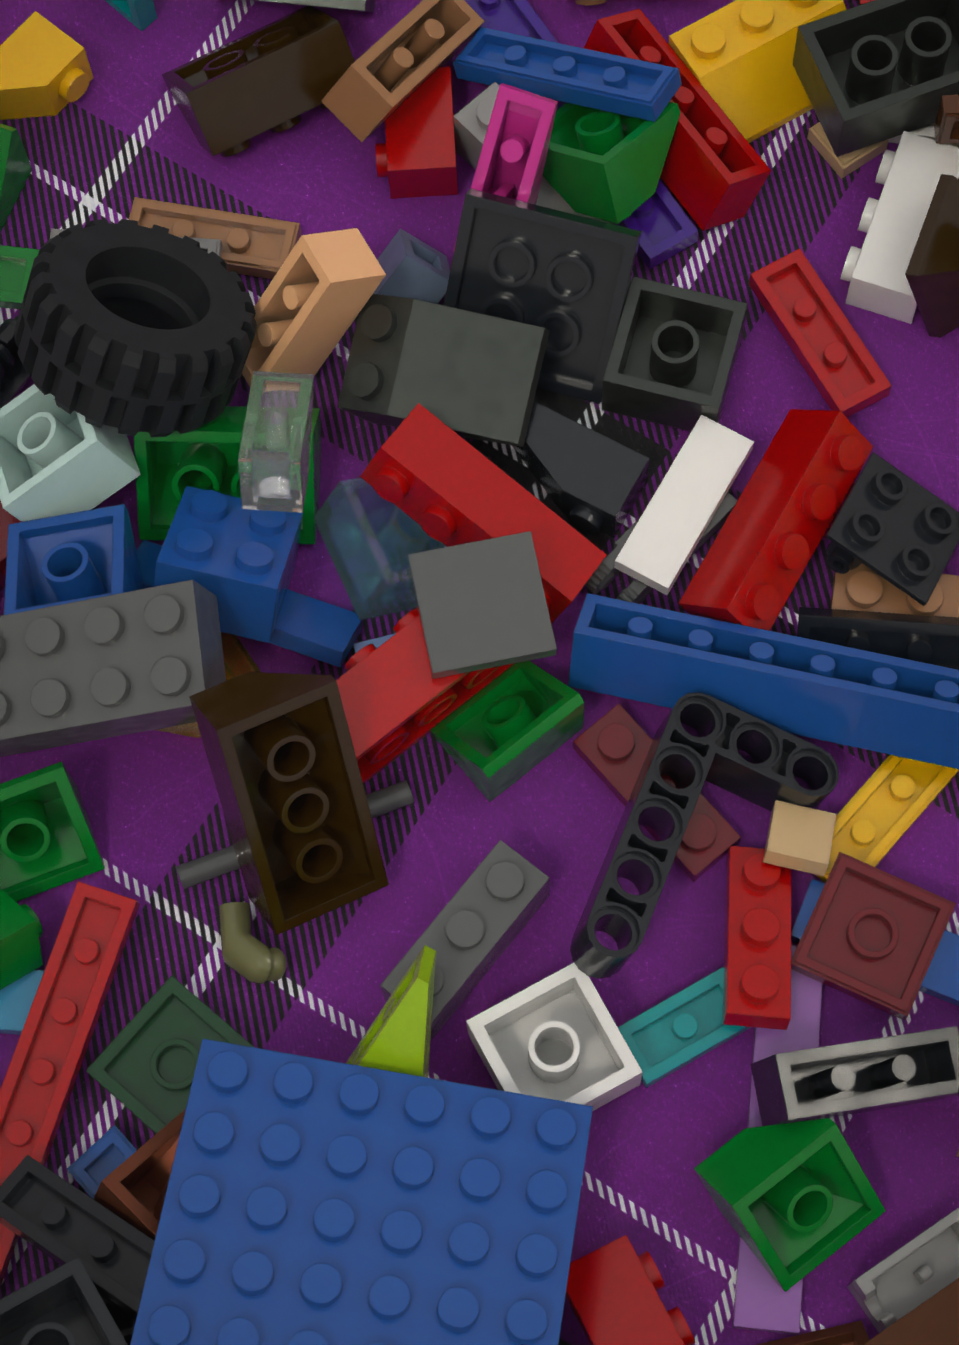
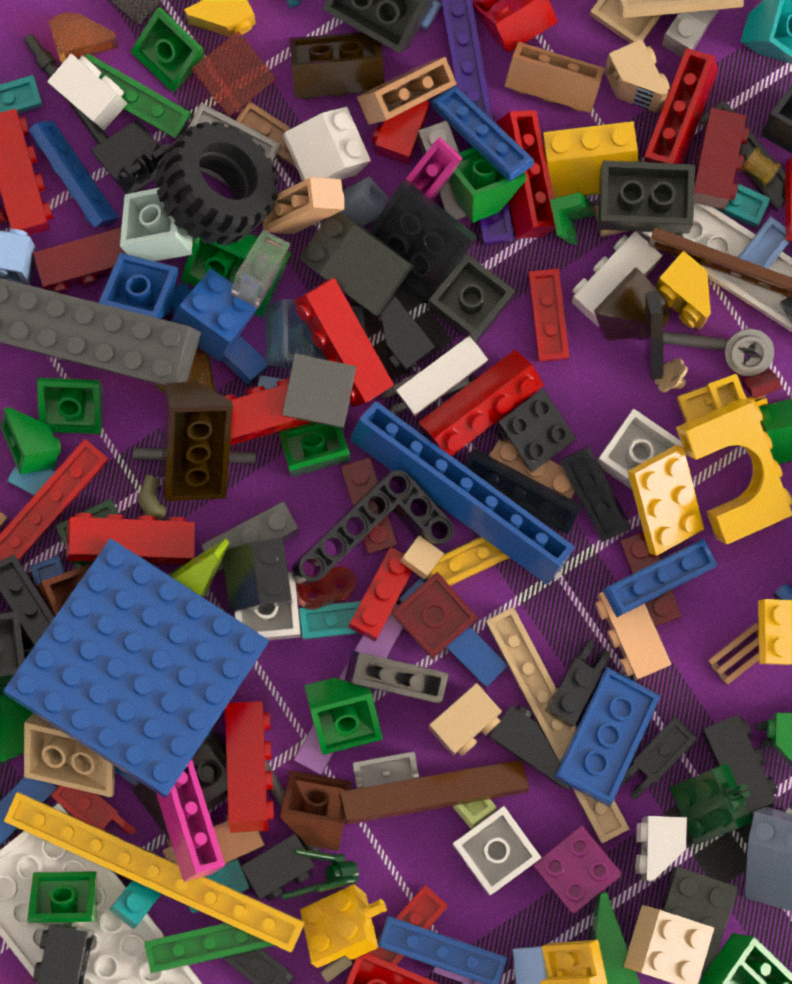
camera: 15 degrees right, 10 degrees up
none -> red brick [66,513,195,565]
none -> clear red plate [191,31,276,117]
none -> black slope [223,538,293,613]
none -> white slope [282,107,371,181]
none -> clear red plate [297,567,357,610]
none -> green panel [550,192,597,245]

